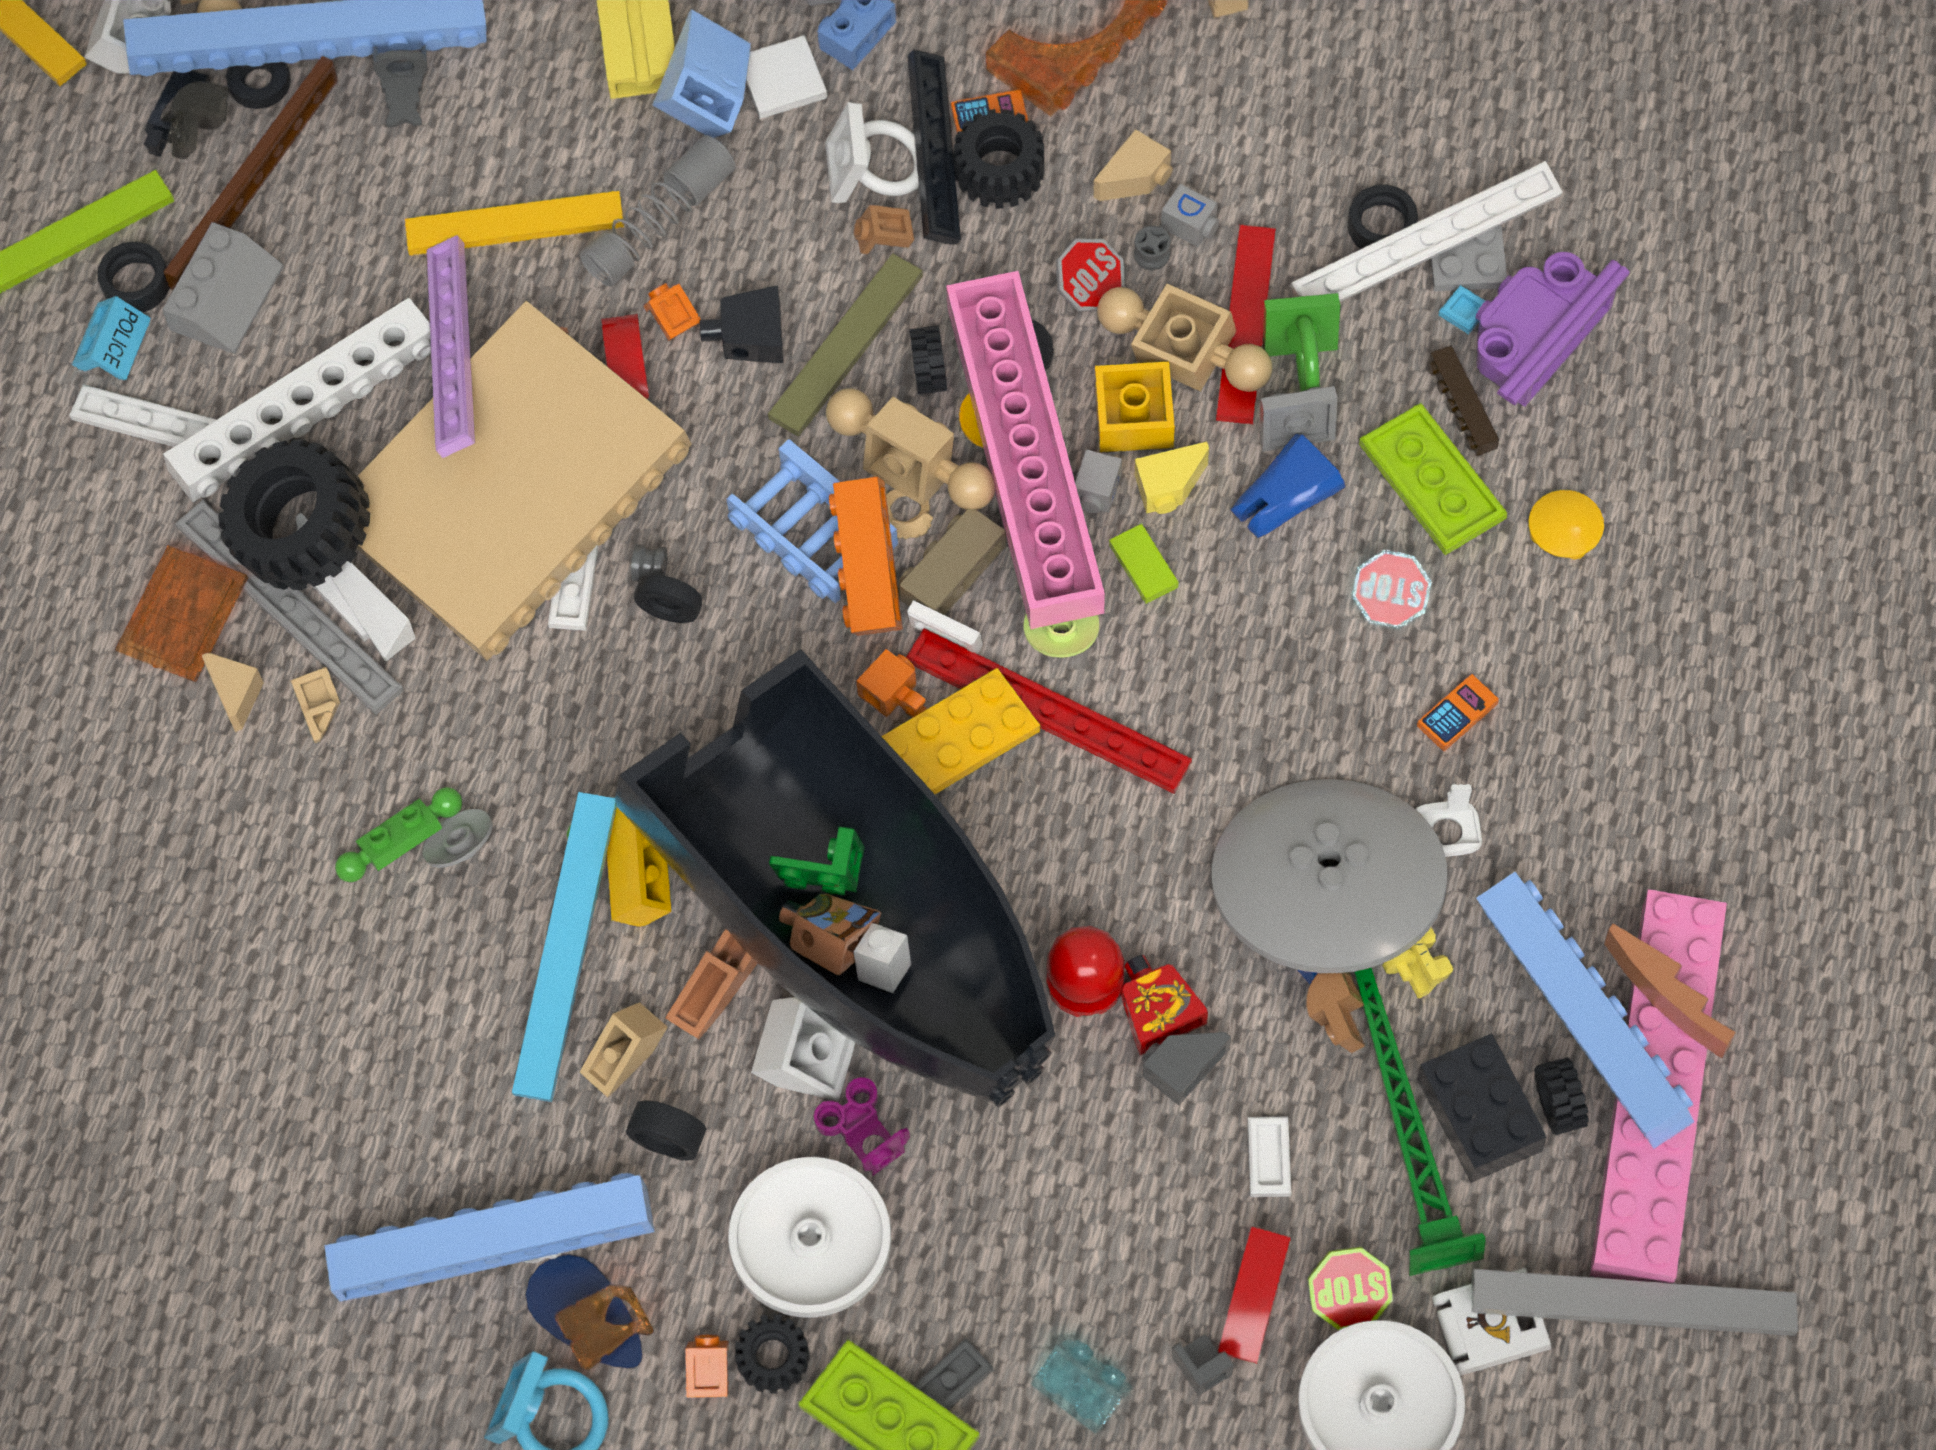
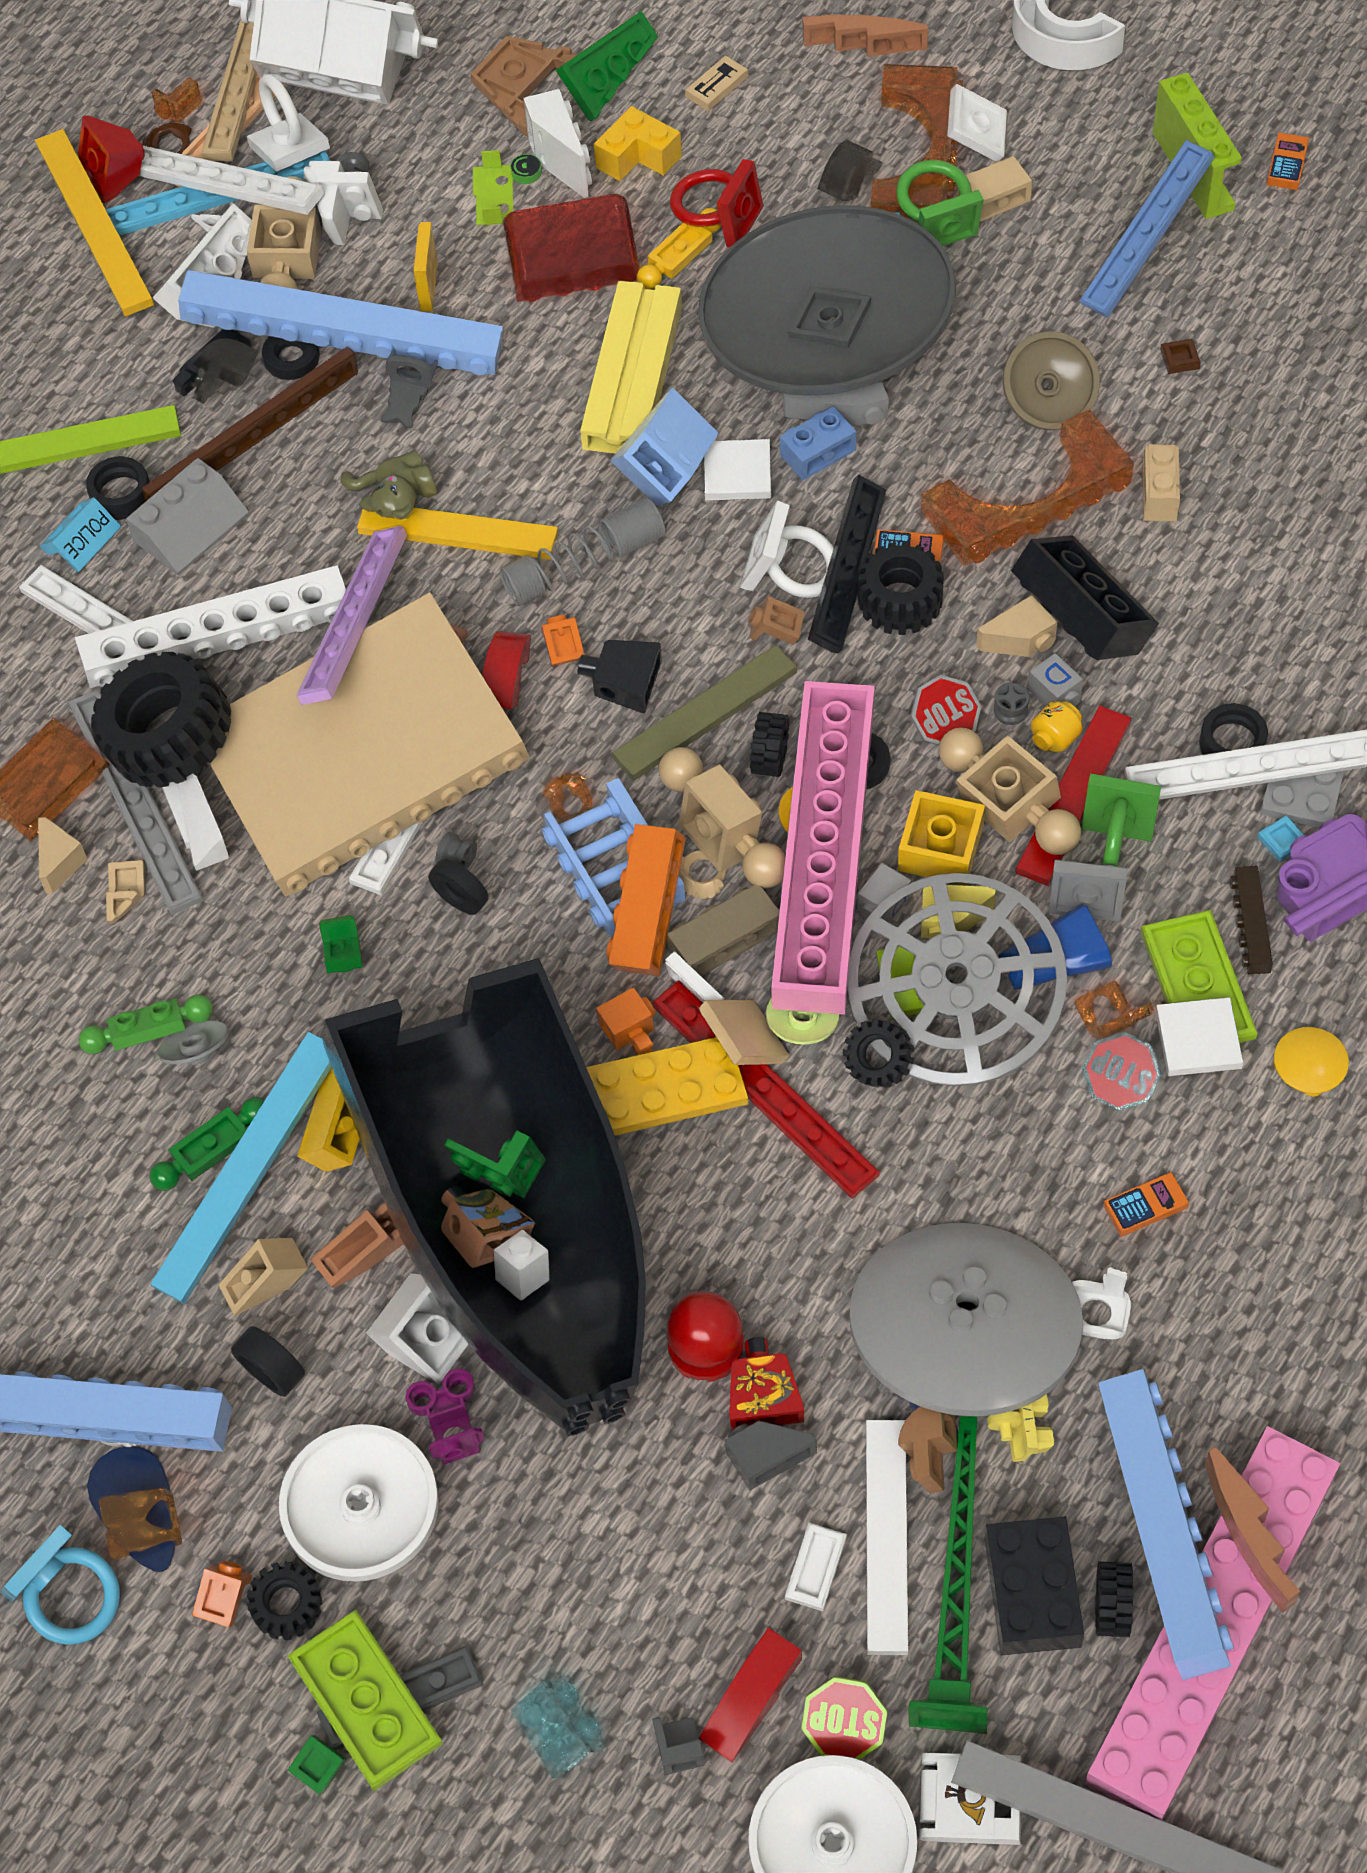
camera: 20 degrees right, 5 degrees down
none -> green plate [149,1097,265,1191]
none -> green bracket [319,915,363,974]
none -> olive animal [340,450,437,520]
none -> clear orange piece [542,773,592,822]
none -> tan tile [699,1000,790,1065]
none -> black tyre [843,1019,914,1088]
none -> light grey dish [848,873,1067,1086]
none -> white tile [866,1420,908,1655]
none -> black brick [1011,535,1159,660]
none -> yellow head [1030,701,1083,753]
none -> clear orange piece [1074,981,1154,1039]
none -> white tile [1155,997,1243,1076]

